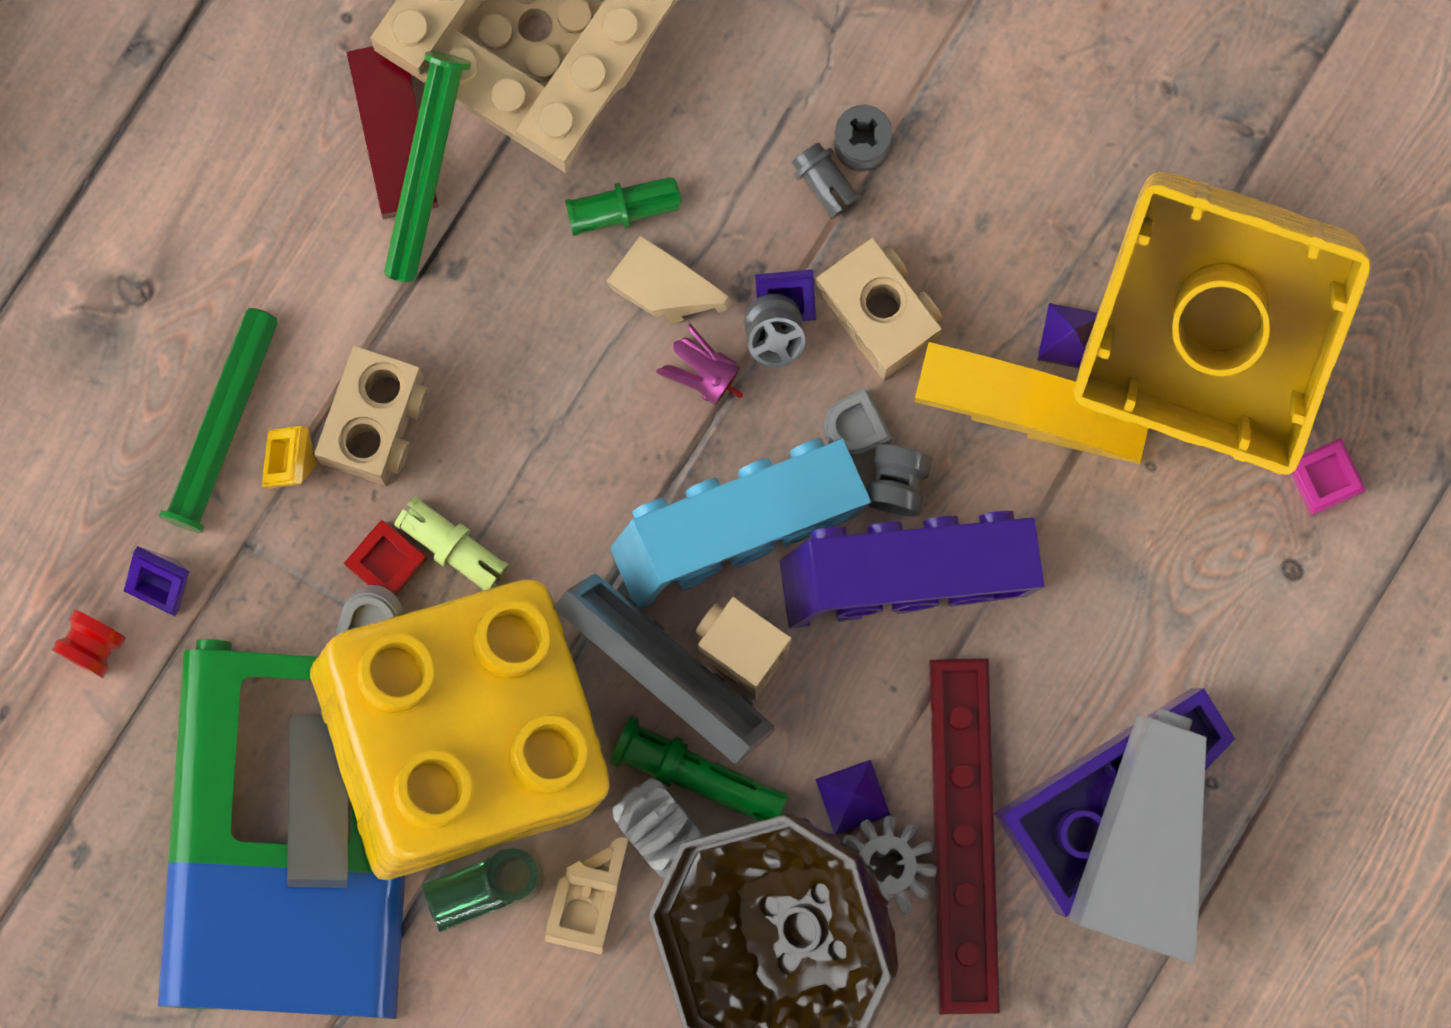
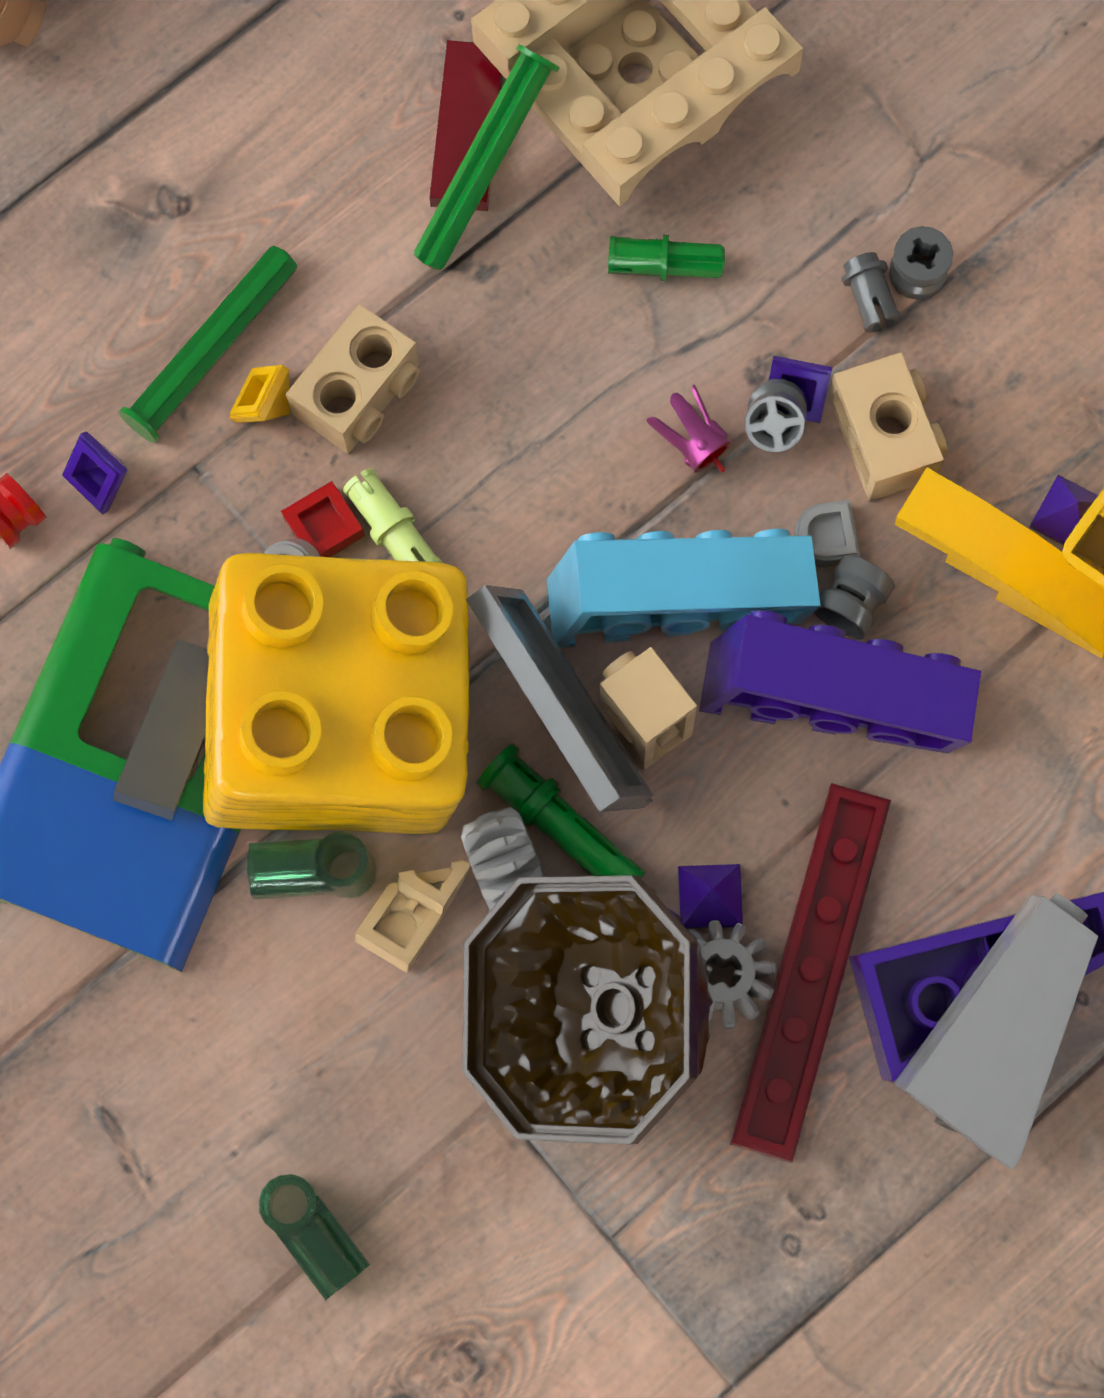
camera: 20 degrees right, 5 degrees down
tan slope [606,236,734,325] -> none

